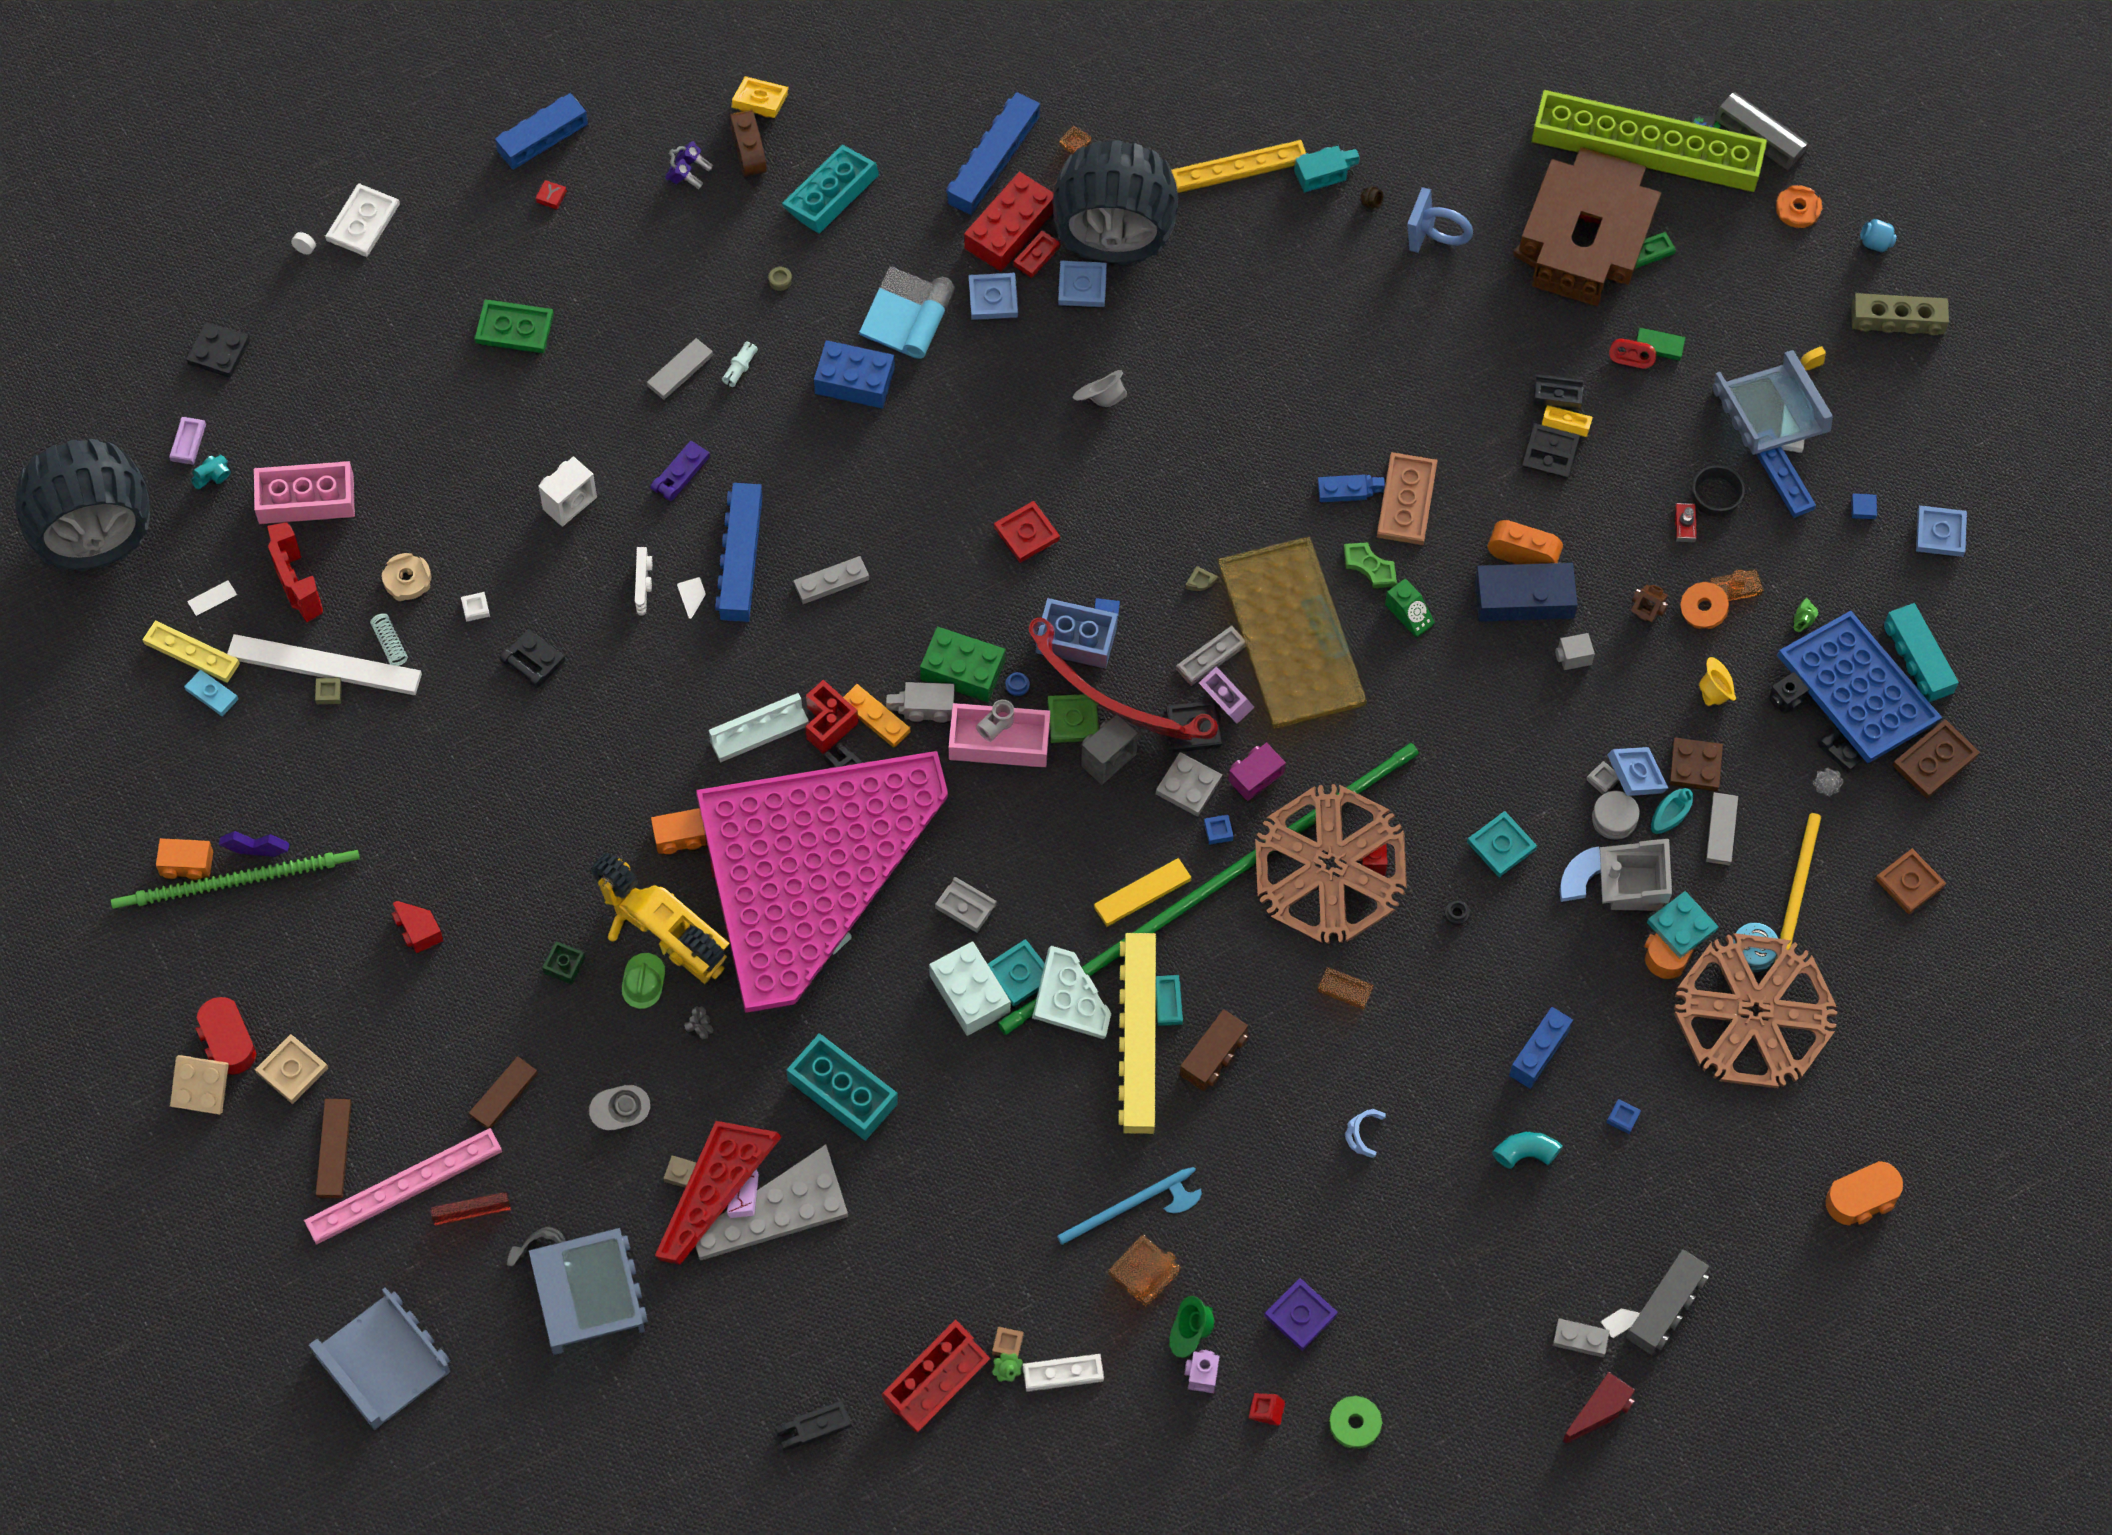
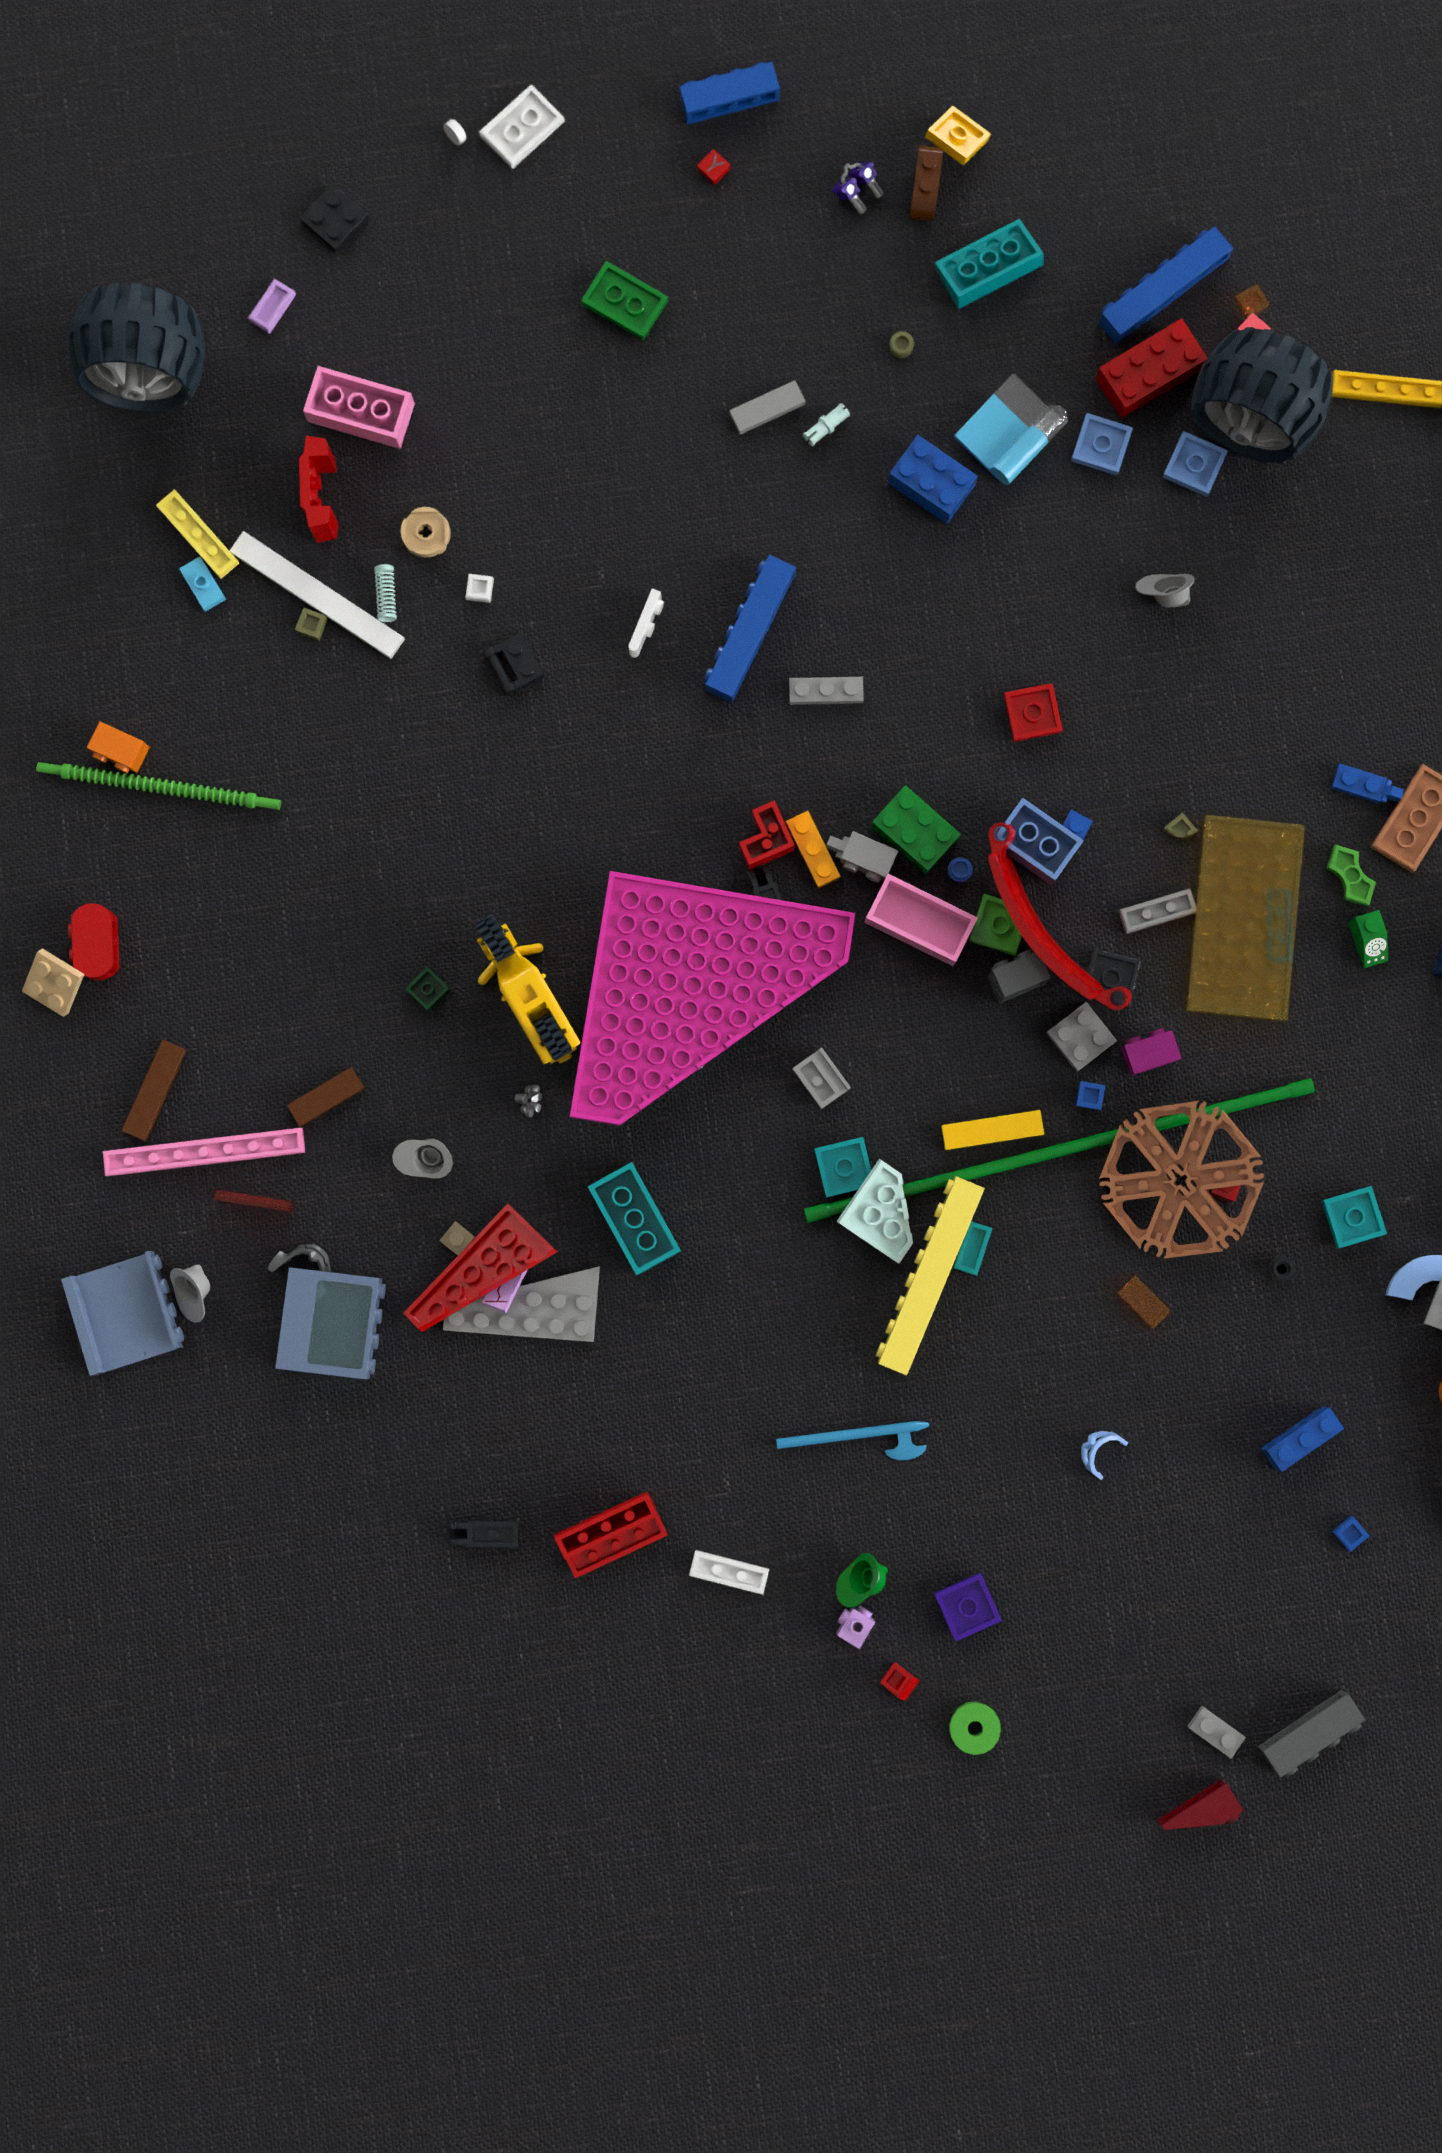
camera: 25 degrees right, 20 degrees up
white sticker [187,581,237,616] -> none
teal plate [191,455,231,489] -> none
dark purple tile [219,831,289,857] -> none
tan plate [255,1034,328,1104] -> none
red slope [392,901,443,953] -> none
white brick [539,456,597,527] -> none
bright green piece [622,953,665,1009] -> none
dark purple plate [651,441,710,501] -> none
orange brick [651,808,706,854] -> none
white sticker [677,577,706,619] -> none
light aqua fence [709,693,809,762] -> none
light aqua brick [929,941,1011,1036] -> none
light grey piece [976,700,1014,742] -> none
medium nougat plate [992,1327,1024,1357] -> none
bright green plant [992,1353,1023,1382] -> none
red plate [1014,231,1060,278] -> none
clear orange plate [1108,1234,1181,1307] -> none
reddish brown brick [1179,1009,1249,1091] -> none
lavender brick [1199,666,1254,723] -> none
teal cylinder [1492,1132,1563,1169] -> none
white sticker [1601,1309,1640,1338] -> none
none -> light grey piece [170,1265,210,1323]

